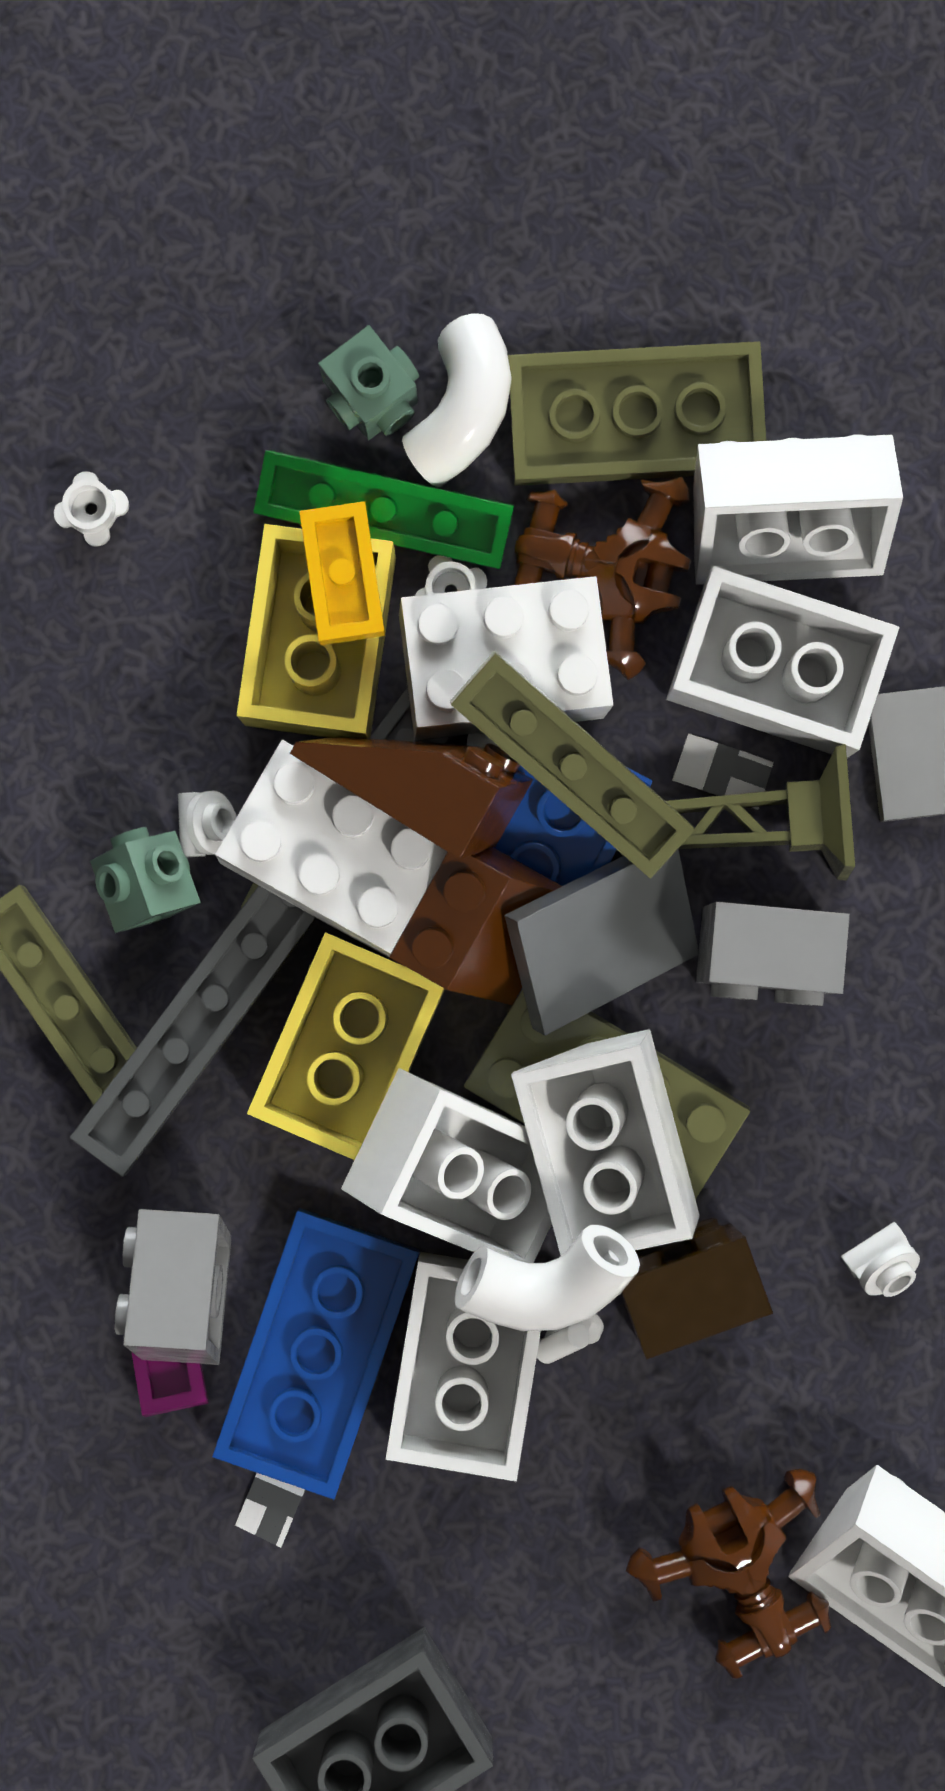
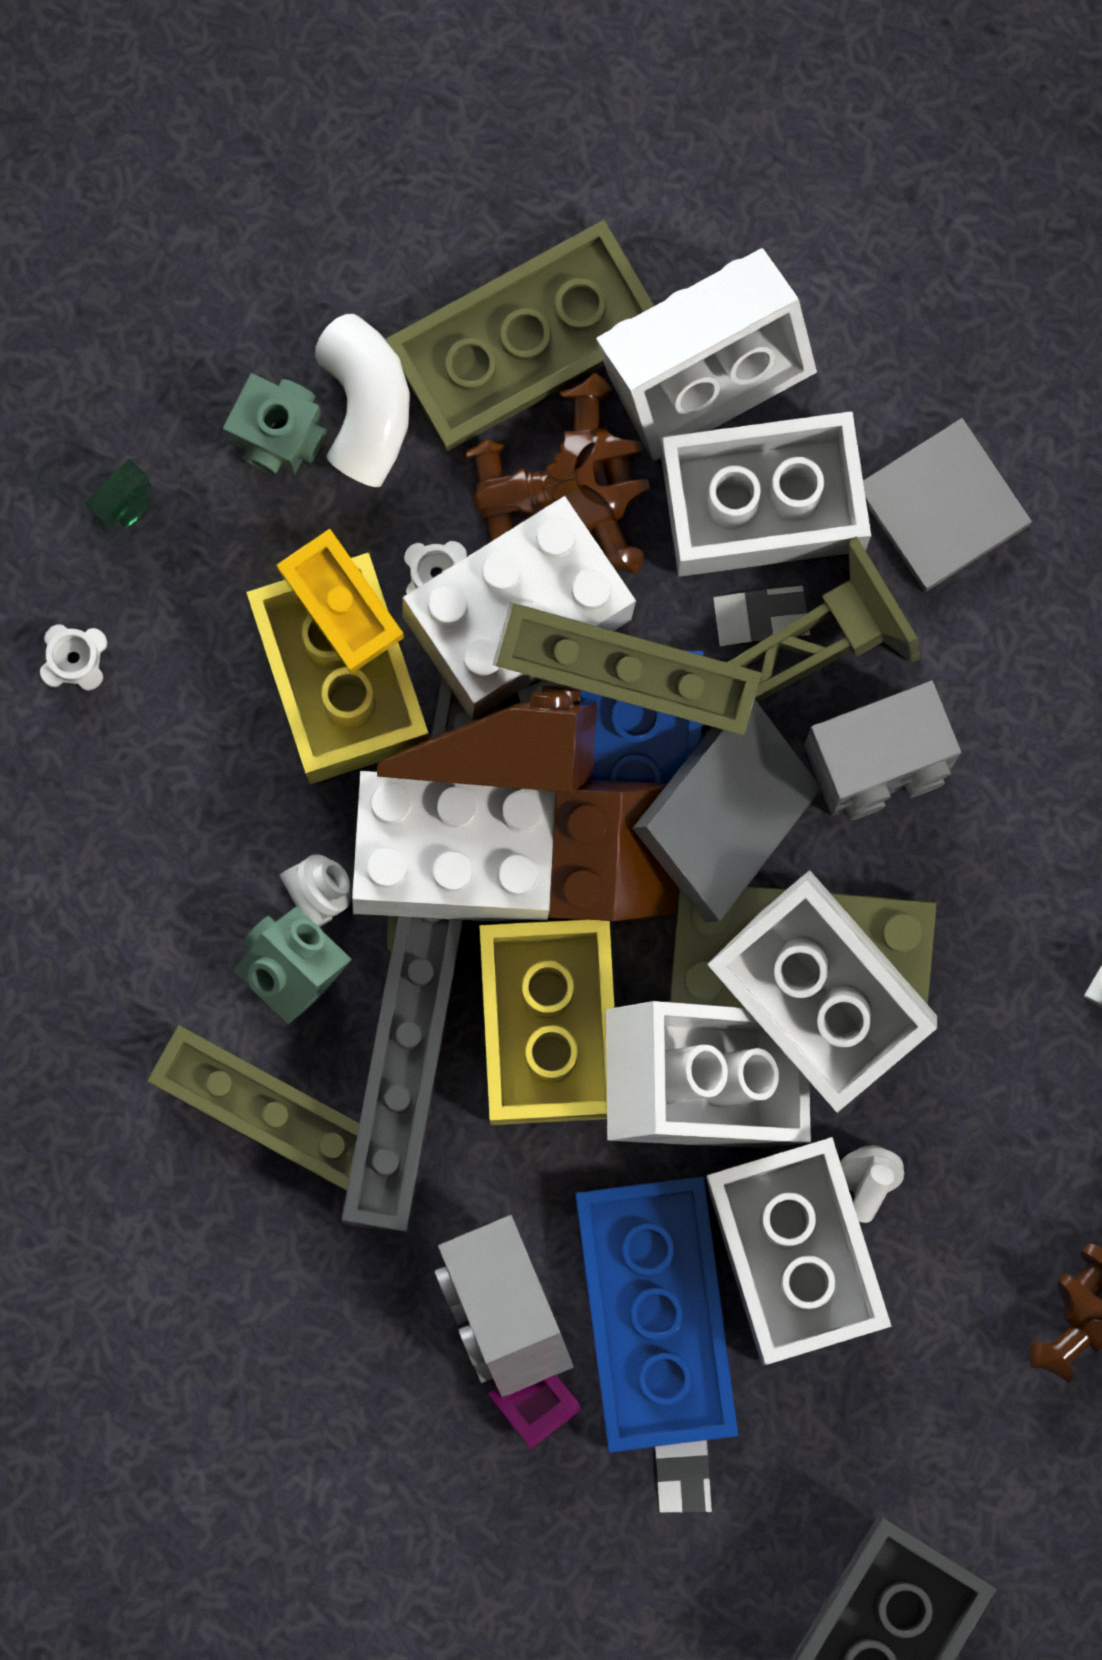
camera: 30 degrees left, 5 degrees down
green plate [253,450,515,569] -> none
white cylinder [455,1225,640,1331] -> none
dark brown piece [621,1218,773,1360] -> none
none -> clear green plate [85,458,153,532]

